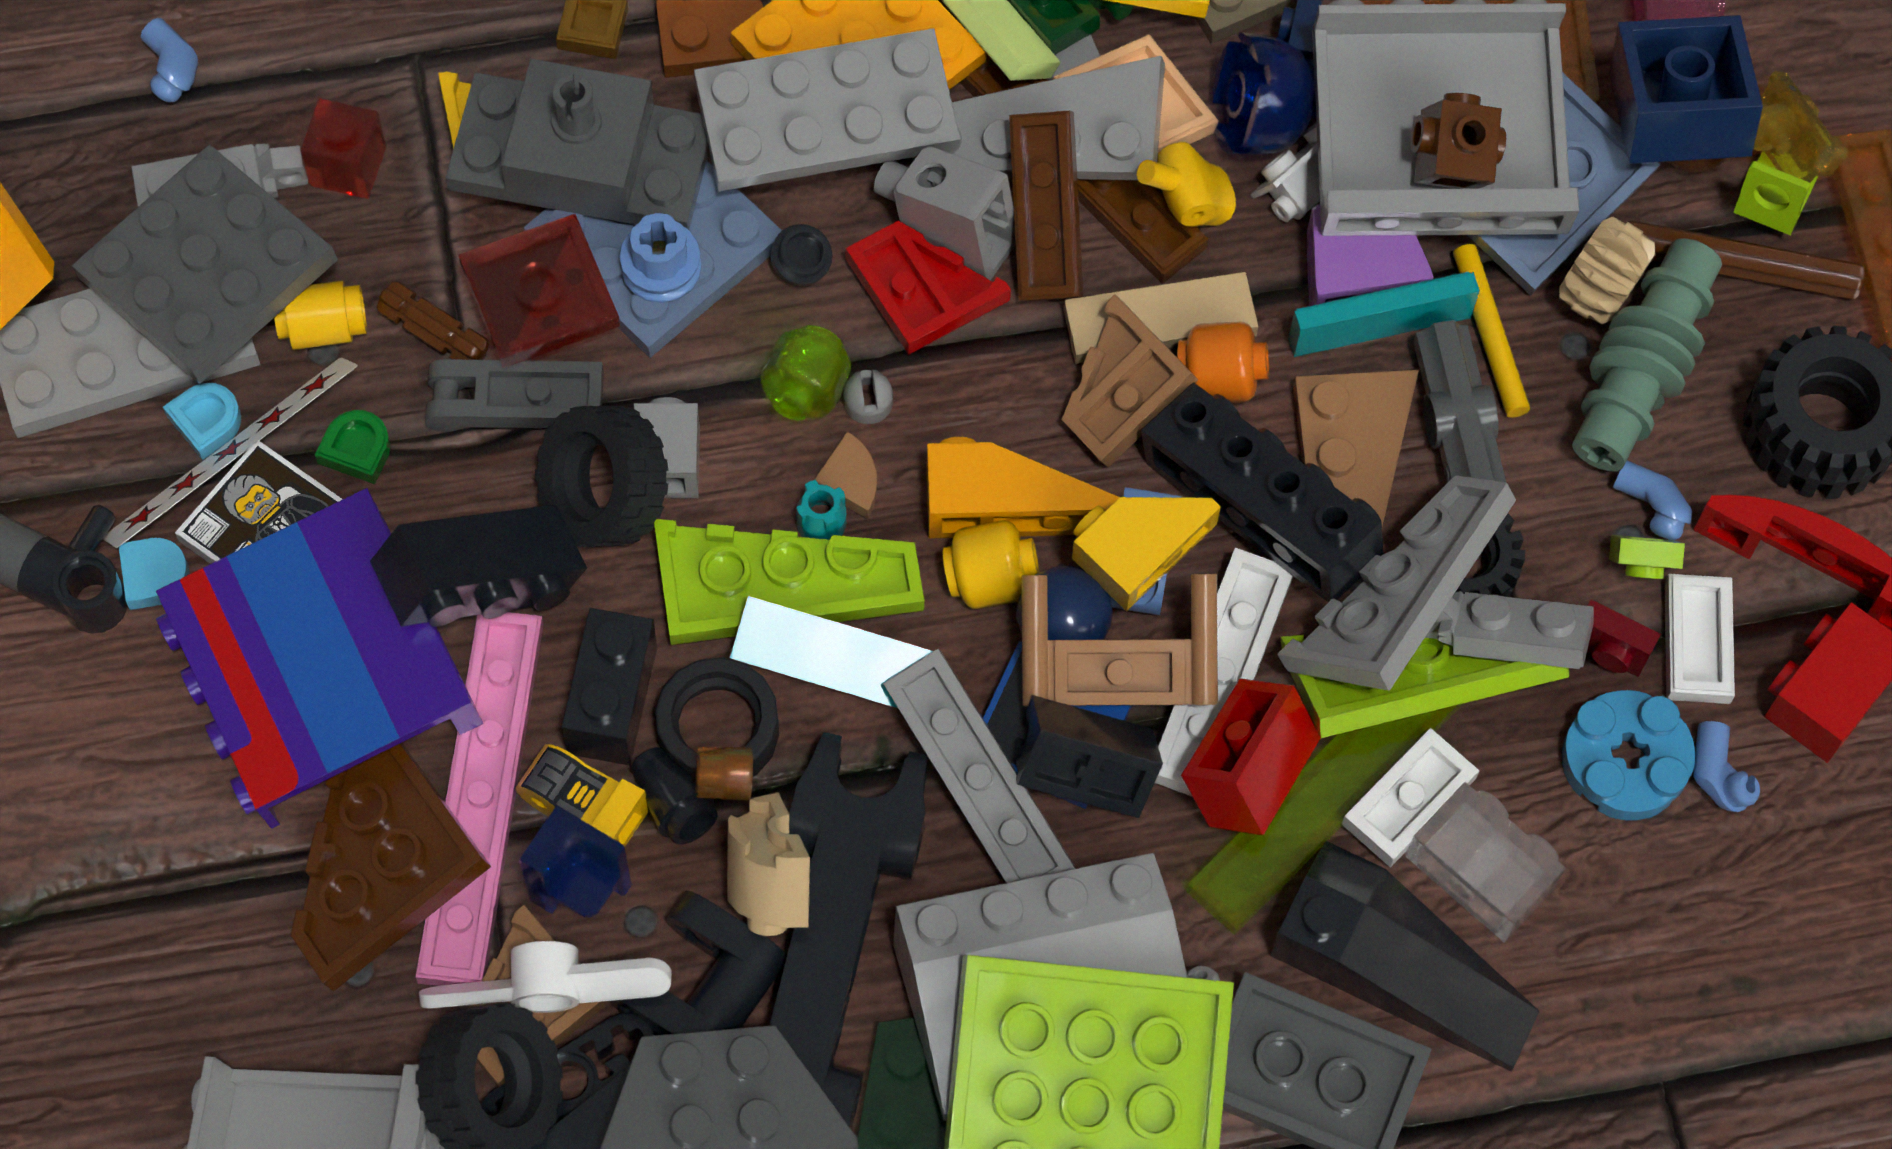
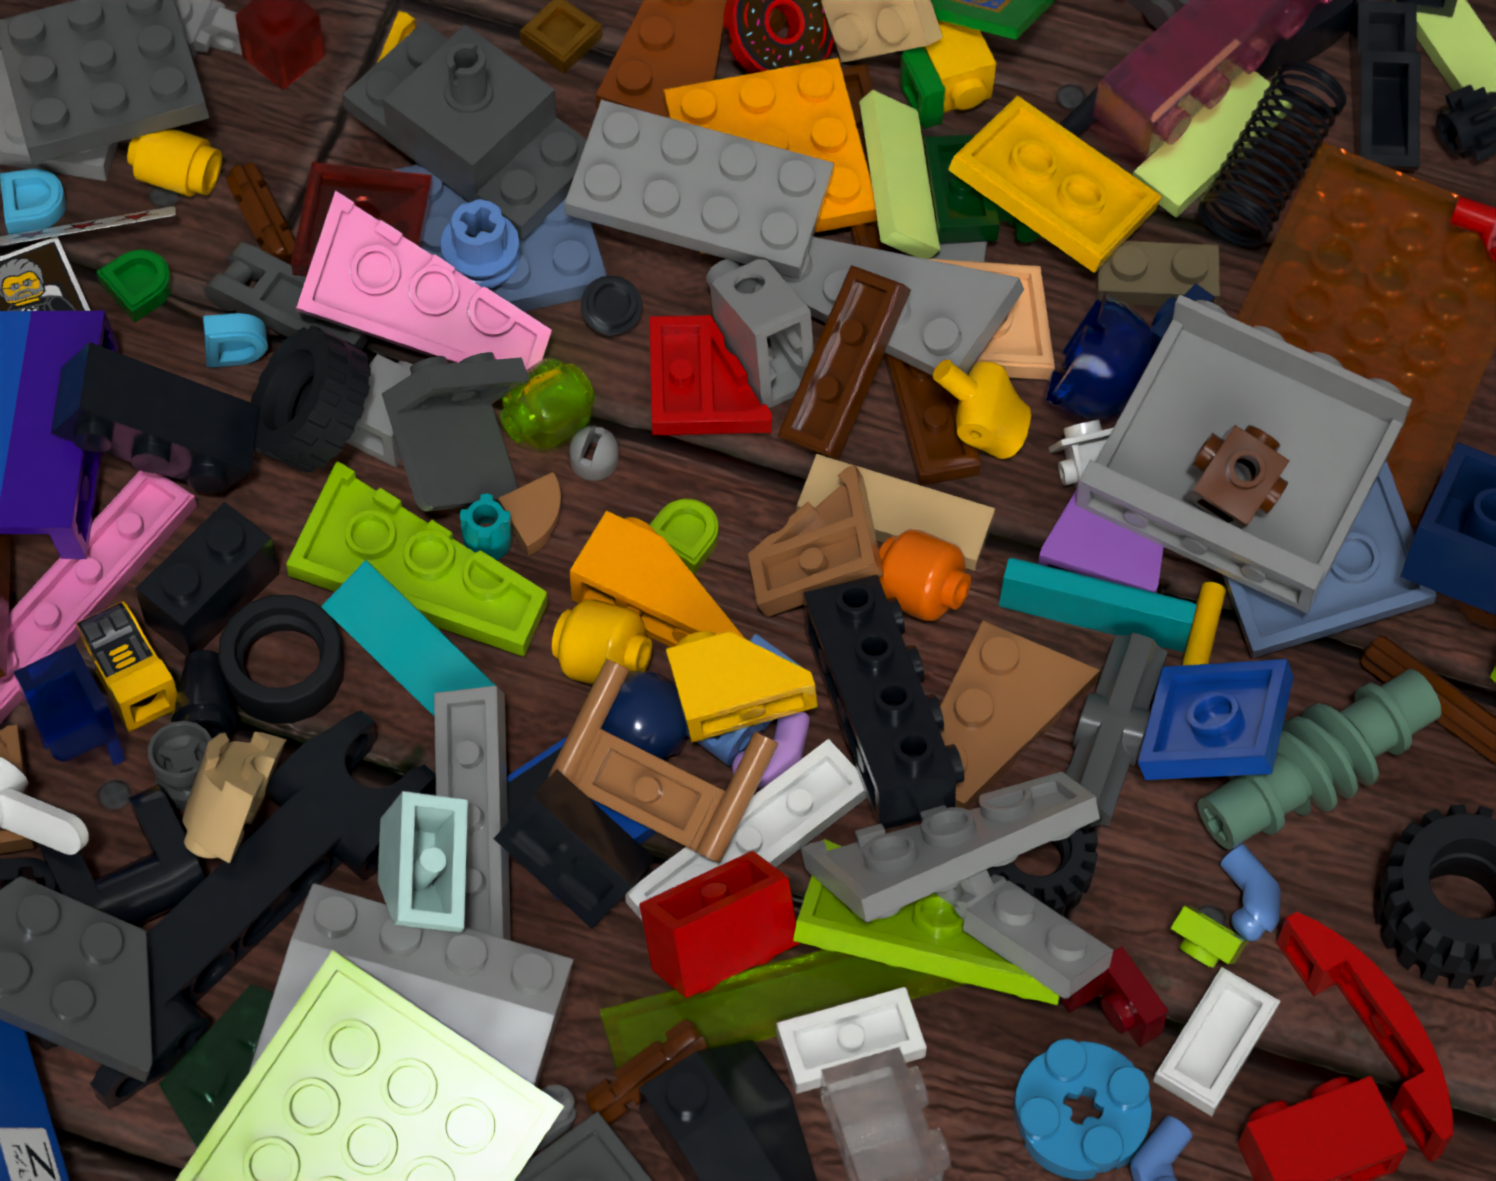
camera: 30 degrees right, 5 degrees down
clear orange hose [696,747,753,800] -> none
tan gear [1559,216,1655,324] -> none
none -> dark grey wheel [148,721,212,810]
none -> medium azure tile [203,313,268,368]
none -> bright pink wing [295,190,552,390]
none -> light aqua slope [378,791,468,932]
none -> dark grey bracket [382,352,529,511]
none -> reddish brown axle [586,1019,709,1125]
none -> lime tile [650,499,718,575]
none -> lavender arm [732,712,810,789]
none -> blue plate [1138,659,1294,780]

